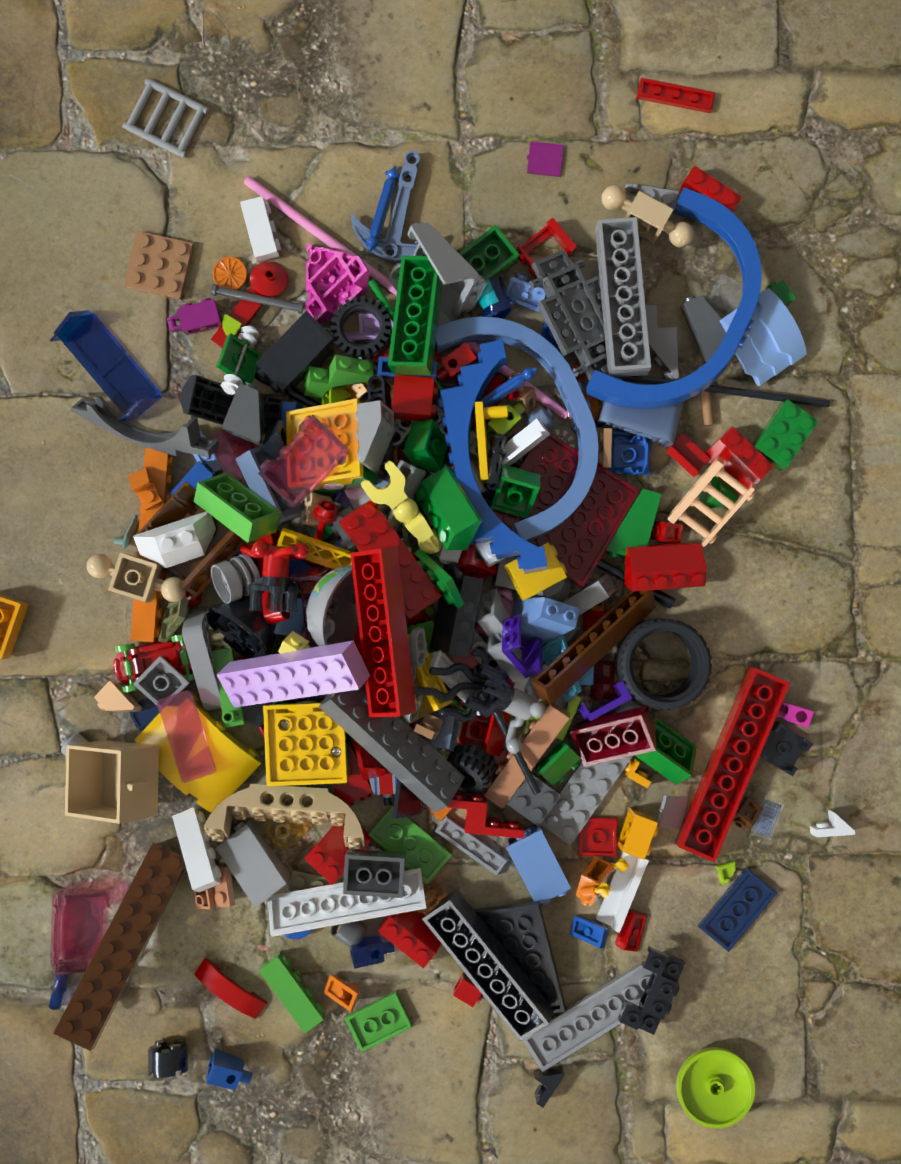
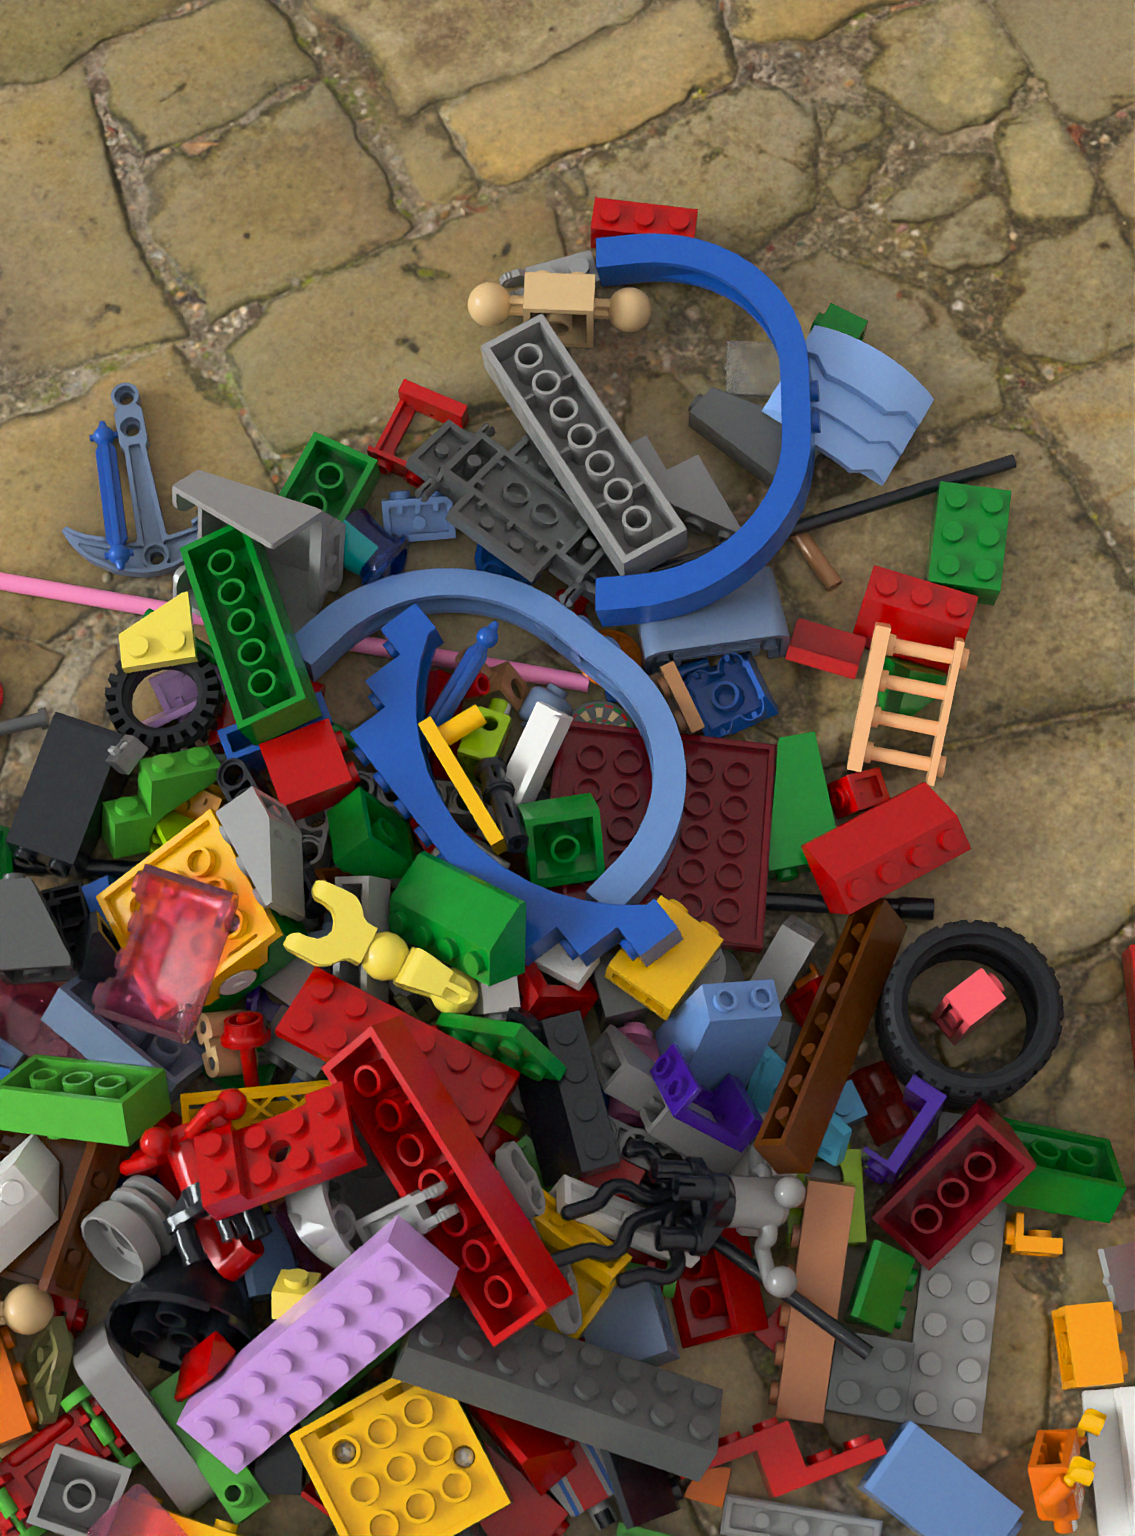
camera: 20 degrees left, 15 degrees down
dark pink wedge [305,244,370,323] -> none
medium nougat bracket [414,713,444,740] -> none
red torso [436,342,478,382] -> none
black tyre [447,744,496,795] -> none
magenta piece [527,141,564,177] -> none
red tile [578,817,618,857] -> none
red tile [636,78,715,113] -> none
none -> flat silver piece [105,734,148,775]
none -> light yellow wing [119,592,198,673]
none -> red slope [174,1331,236,1402]
none -> red piece [193,1081,367,1221]
none -> light grey hinge [353,1180,460,1244]
none -> coral brick [930,968,1006,1046]

